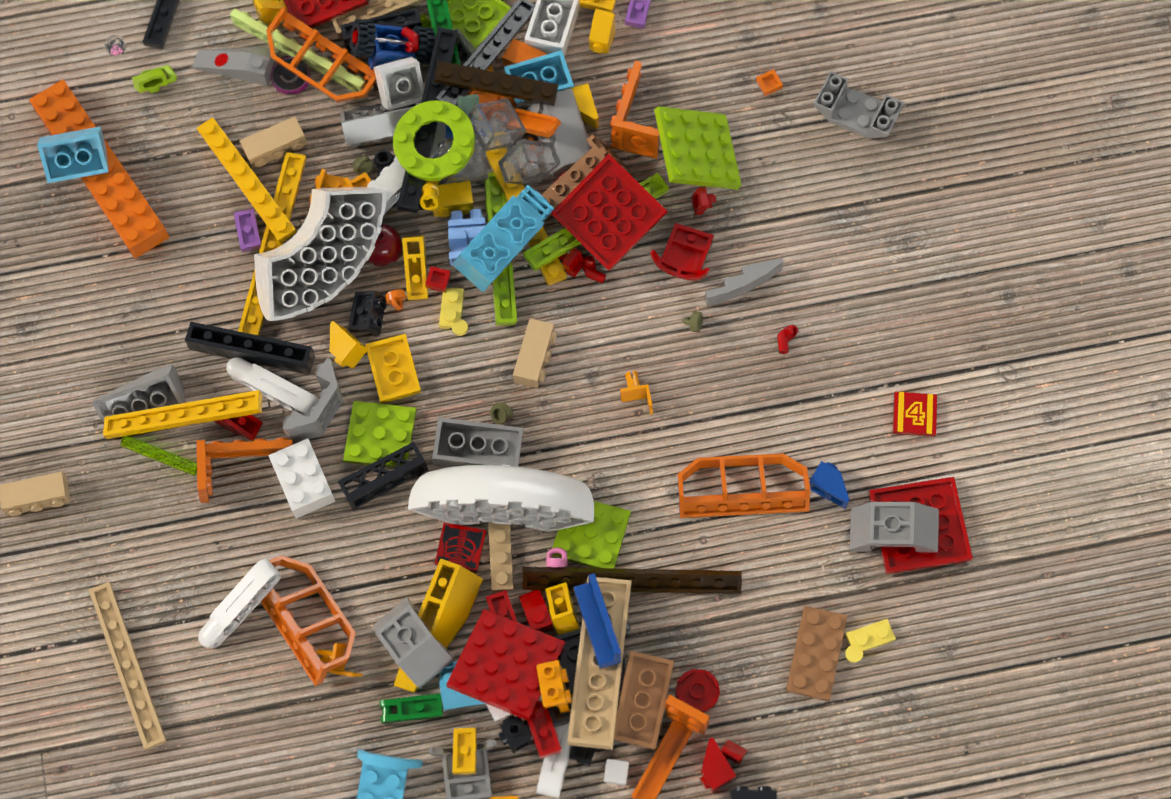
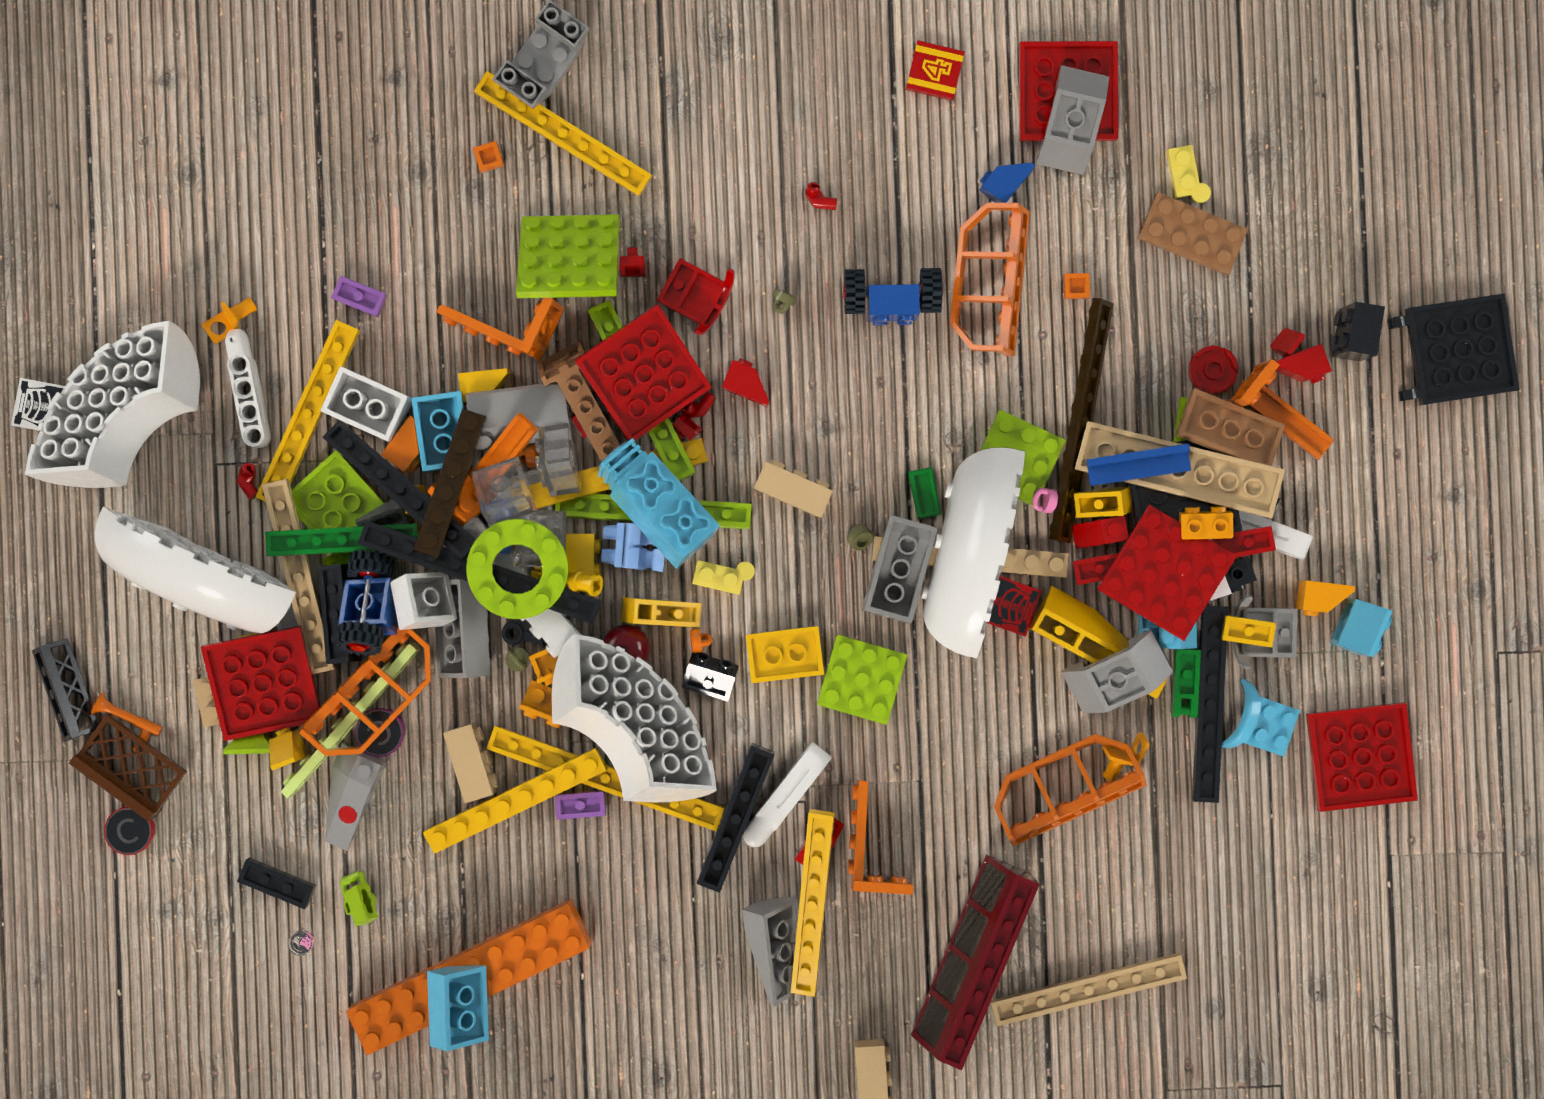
camera: 90 degrees left, 20 degrees up
clear neon green axle [120,436,197,476] -> none
white piece [198,558,281,648] -> none
white brick [268,438,336,519] -> none
light grey slope [282,358,343,444] -> none
yellow slope [329,321,368,369] -> none
black fence [338,442,428,510] -> none
red arm [401,27,419,53] -> none
red tile [425,266,451,293] -> none
sand green tile [458,94,479,117] -> none
yellow slope [589,9,615,54] -> none
white tile [604,759,629,786] -> none
light orange bracket [620,370,653,415] -> none
light grey slope [705,258,783,306] -> none
none -> yellow plate [474,71,652,197]
none -> red slope [722,358,769,408]
none -> brick [843,268,943,326]
none -> green tile [908,467,942,520]
none -> dark red window [911,854,1040,1071]
none -> orange plate [1063,273,1090,299]
none -> black plate [1192,606,1228,803]

